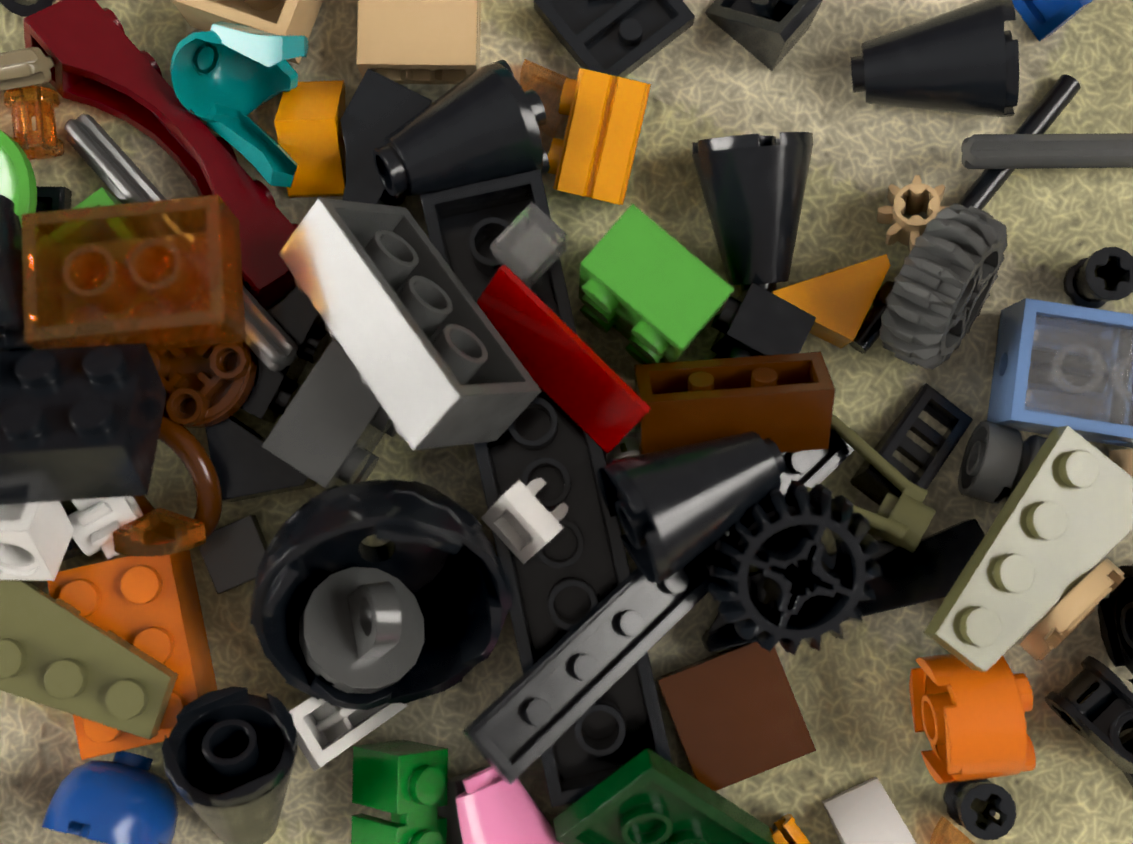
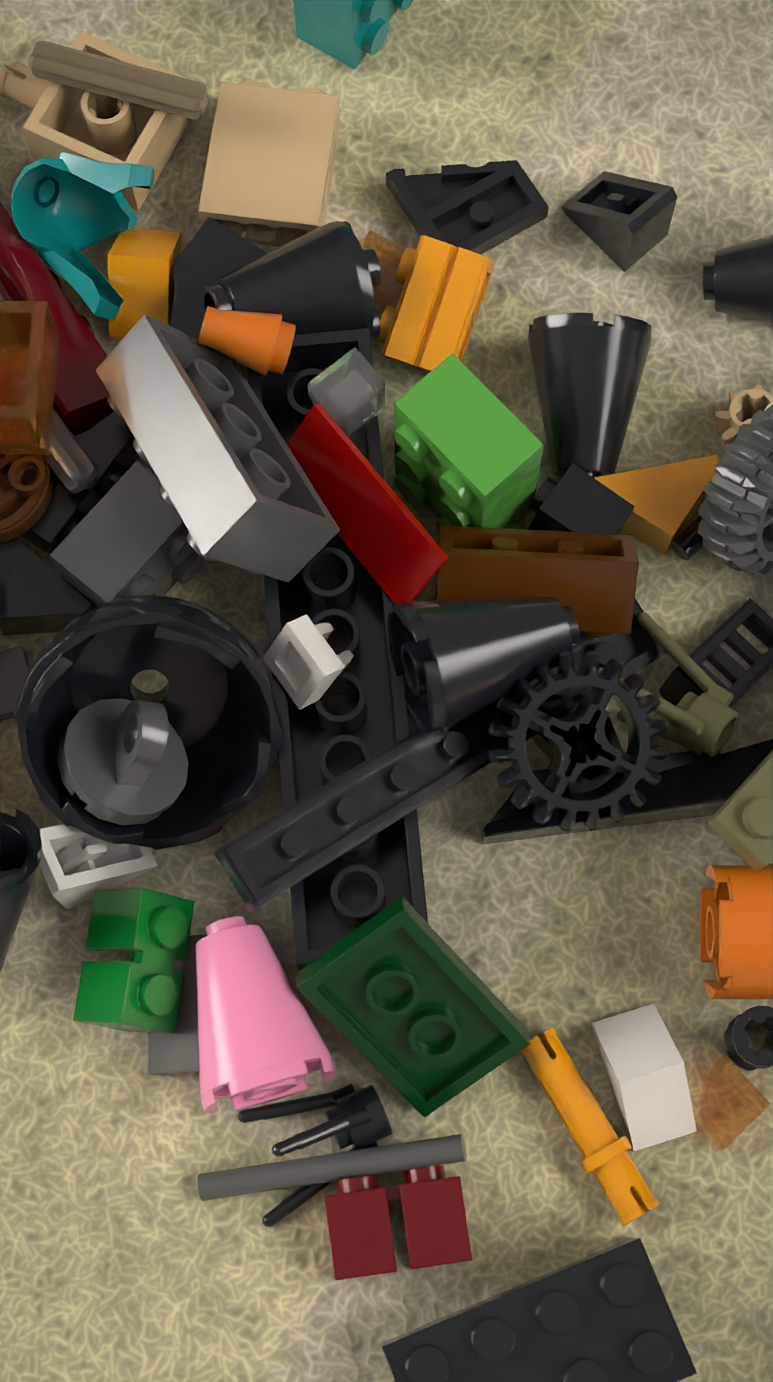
camera: 10 degrees right, 10 degrees down
reddish brown tile [656,641,816,791] -> none
none -> orange cone [198,306,296,376]

